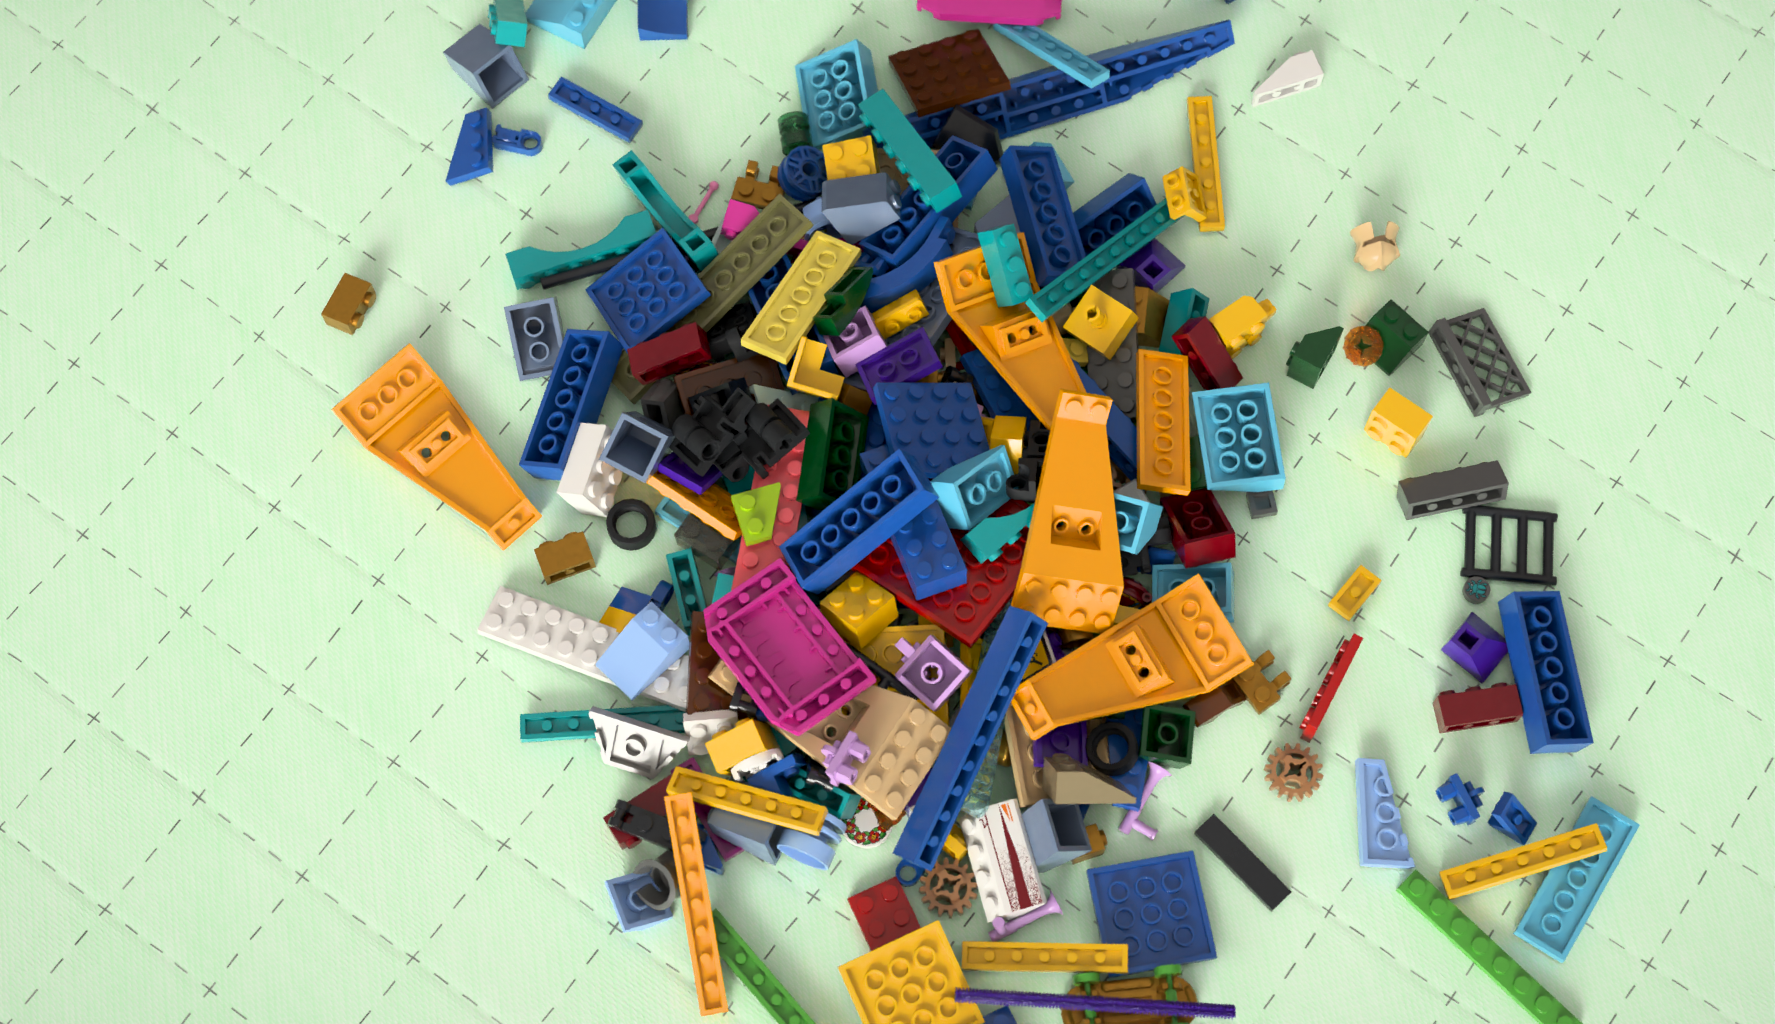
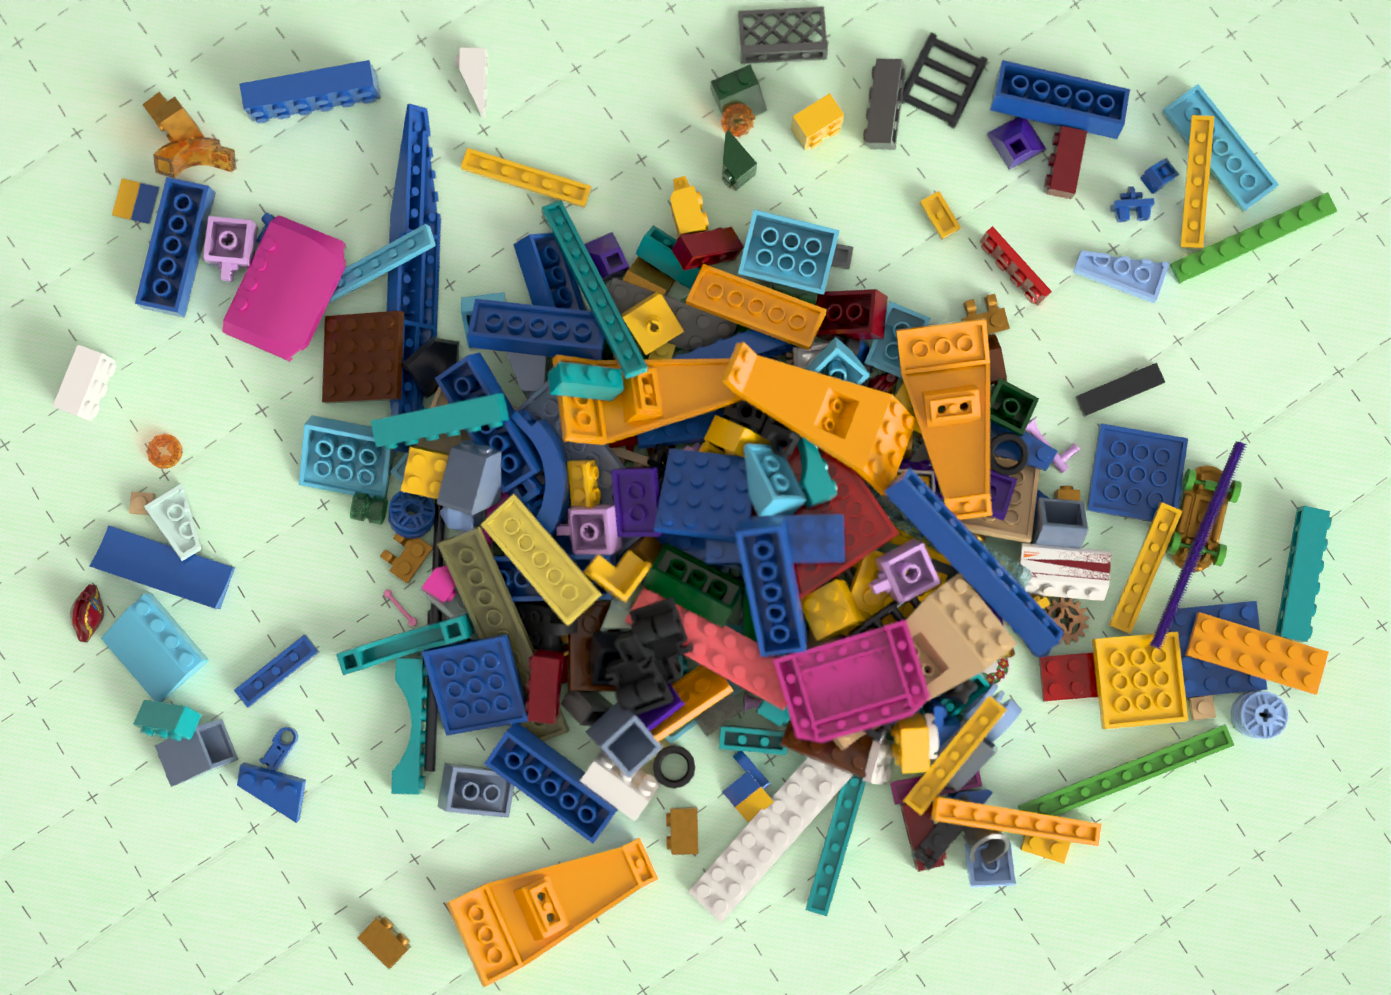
camera: 70 degrees left, 15 degrees up
wing [589,706,690,779] -> none
light blue slope [595,601,689,701] -> none
lime wing [731,482,781,547] -> none
dark green slope [813,267,874,336] -> none
lavender hips [821,731,871,787] -> none
lavender piece [988,890,1064,942] -> none
dark tan slope [1042,753,1136,804] -> none
yellow bracket [1162,166,1207,222] -> none
medium nougat gear [1264,743,1324,802] -> none
tan helmet [1350,221,1400,271] -> none
tile [1462,576,1490,604] -> none
none -> yellow plate [1020,835,1071,864]

